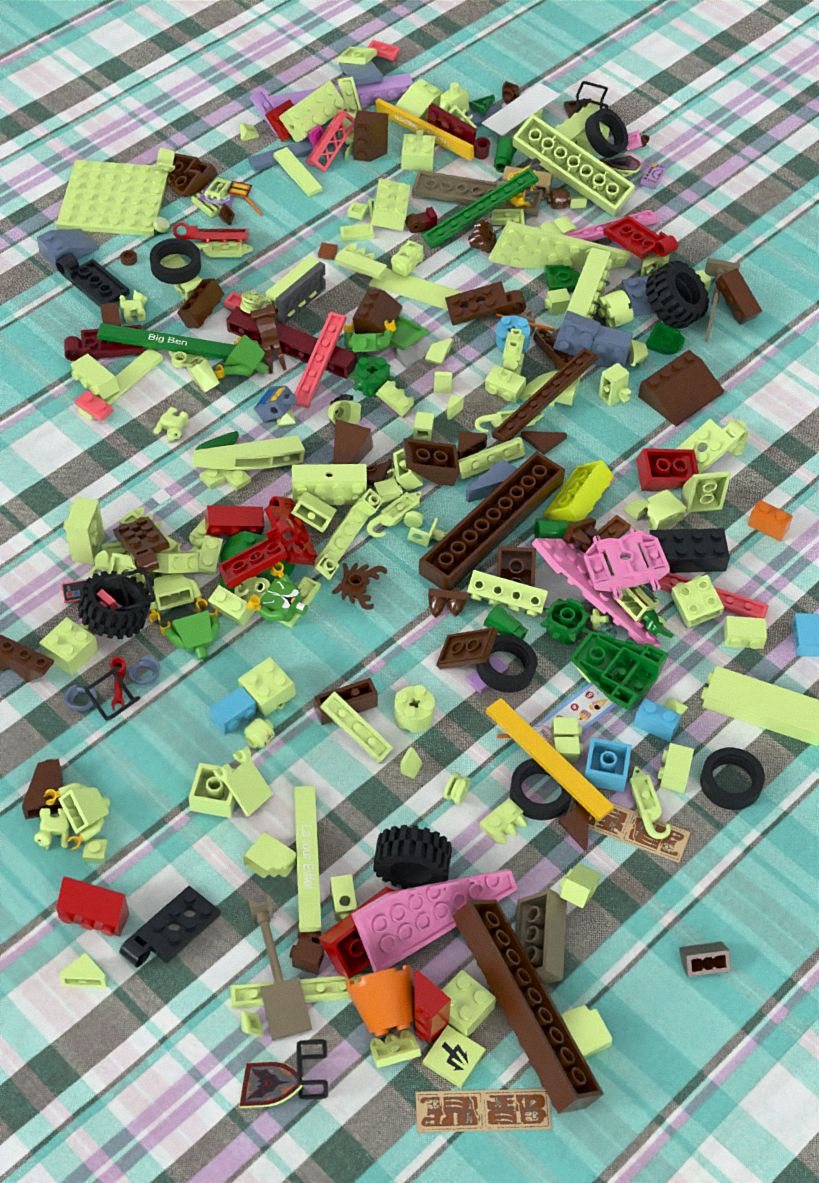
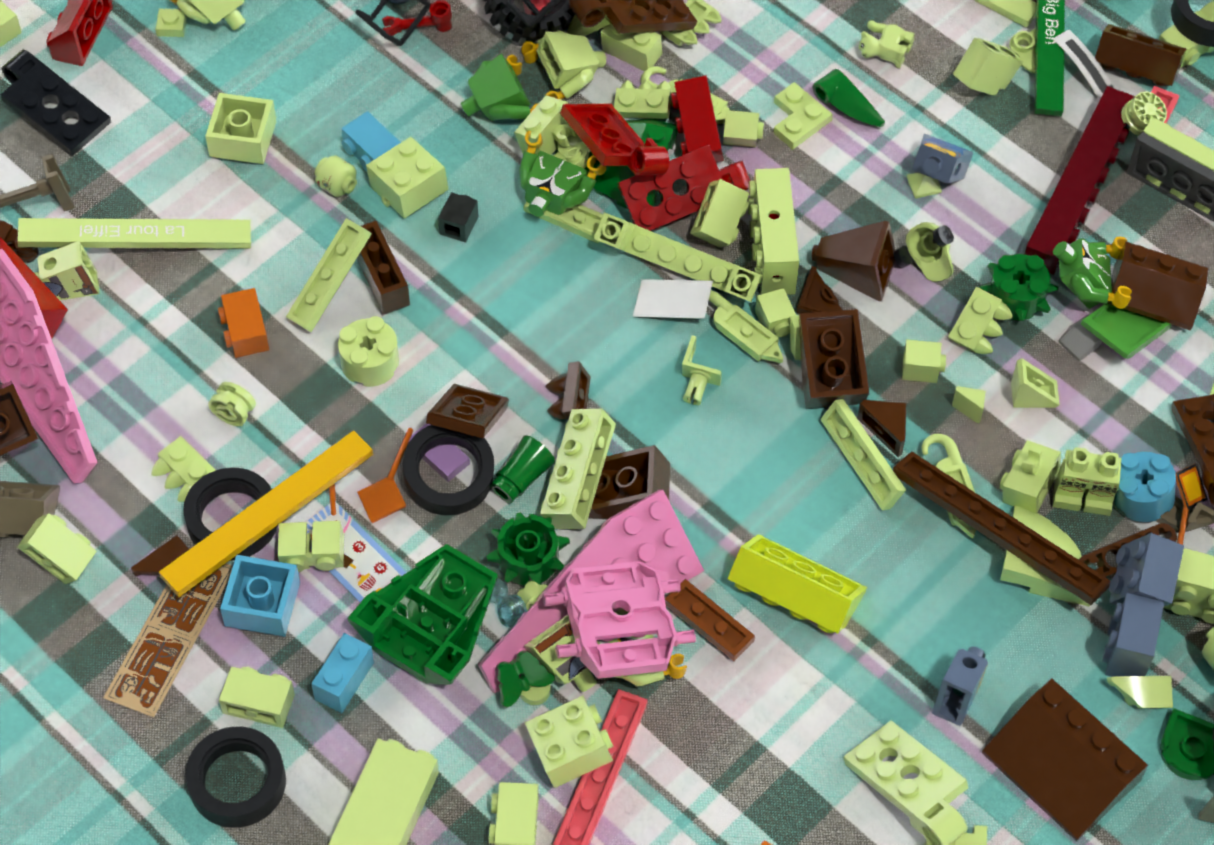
camera: 90 degrees right, 5 degrees up
sand blue piece [128,656,160,685] -> none
white sticker [151,489,171,504] -> none
yellowish green brick [154,551,199,574] -> none
yellowish green slope [192,435,305,470] -> none
yellowish green flag [213,746,273,817] -> none
bright green torso [214,335,269,379] -> none
yellowish green piece [243,832,297,878] -> none
reddish brown flag [250,303,287,374] -> none
coral tile [294,312,347,408] -> none
reddish brown animal [332,563,387,610] -> none
black tyre [373,825,452,889] -> none
yellowish green slope [400,747,422,778] -> none
yellowish green tile [404,511,423,528] -> none
reddish brown brick [419,451,565,591] -> none
yellowish green slope [425,338,453,366] -> none
sand blue slope [465,459,517,502] -> none
reddish brown tile [520,431,567,455] -> none
green plant [534,518,573,539] -> none
reddish brown tile [563,517,600,544] -> none
yellowish green brick [598,363,631,406] -> none
yellowish green slope [624,499,650,521] -> none
yellowish green plate [629,766,671,839] -> none
red slope [636,448,699,491] -> none
yellowish green piece [646,489,686,530] -> none
black brick [649,528,730,573] -> none
yellowish green slope [663,696,688,716] -> none
yellowish green slope [681,471,731,513] -> none
none -> orange brick [218,288,270,358]
none -> orange piece [357,428,413,523]
none -> pearl dark grey brick [438,192,479,243]
none -> white sticker [633,279,713,318]
none -> yellowish green brick [723,110,764,147]
none -> sand blue torso [932,647,988,727]
none -> white sticker [1054,30,1114,101]

